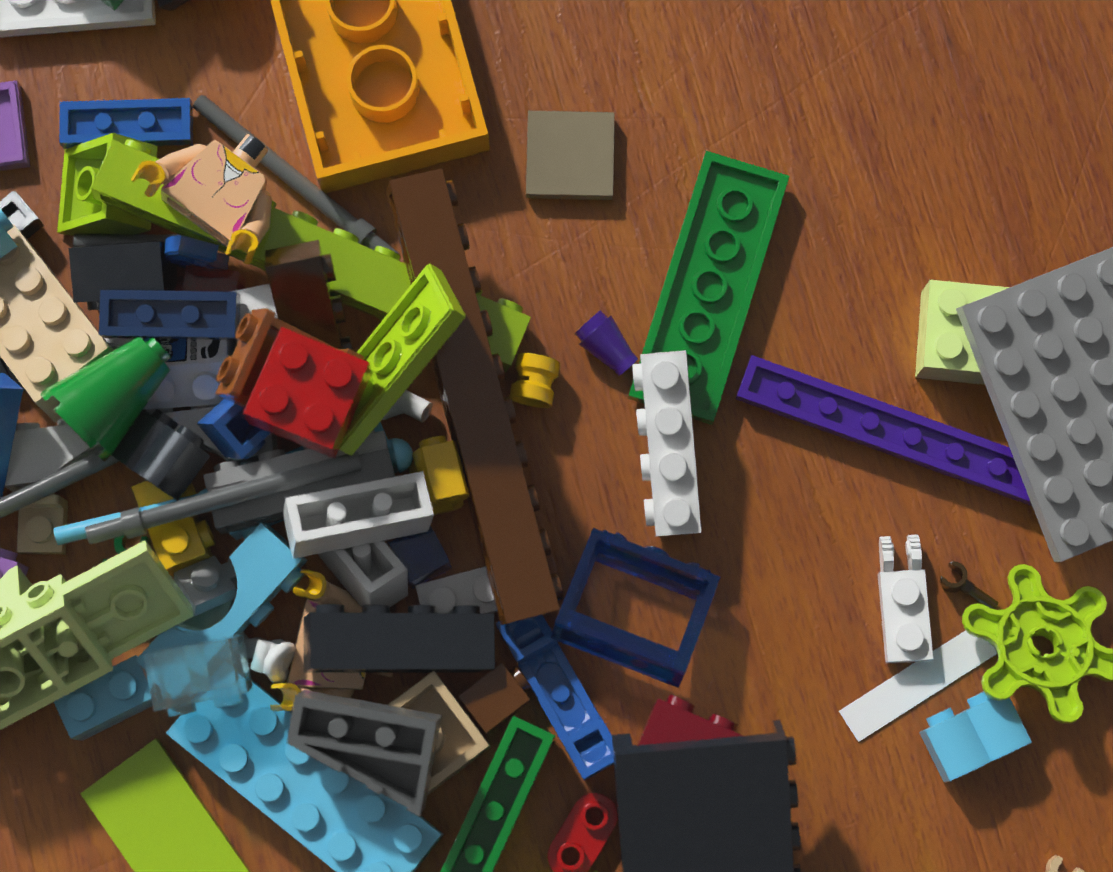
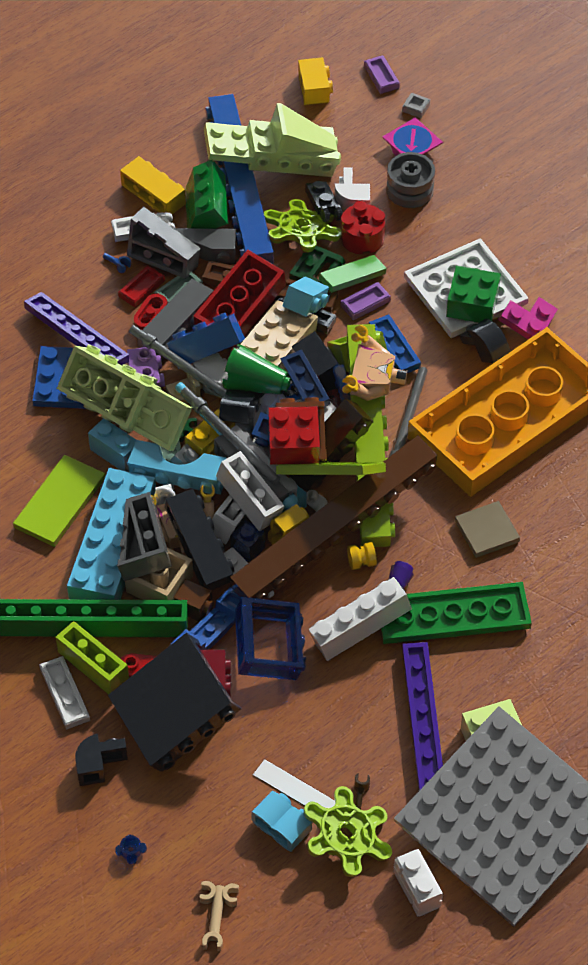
camera: 65 degrees right, 25 degrees down
clear light blue brick [143,634,253,717] -> none
white hinge [878,535,933,663] -> none

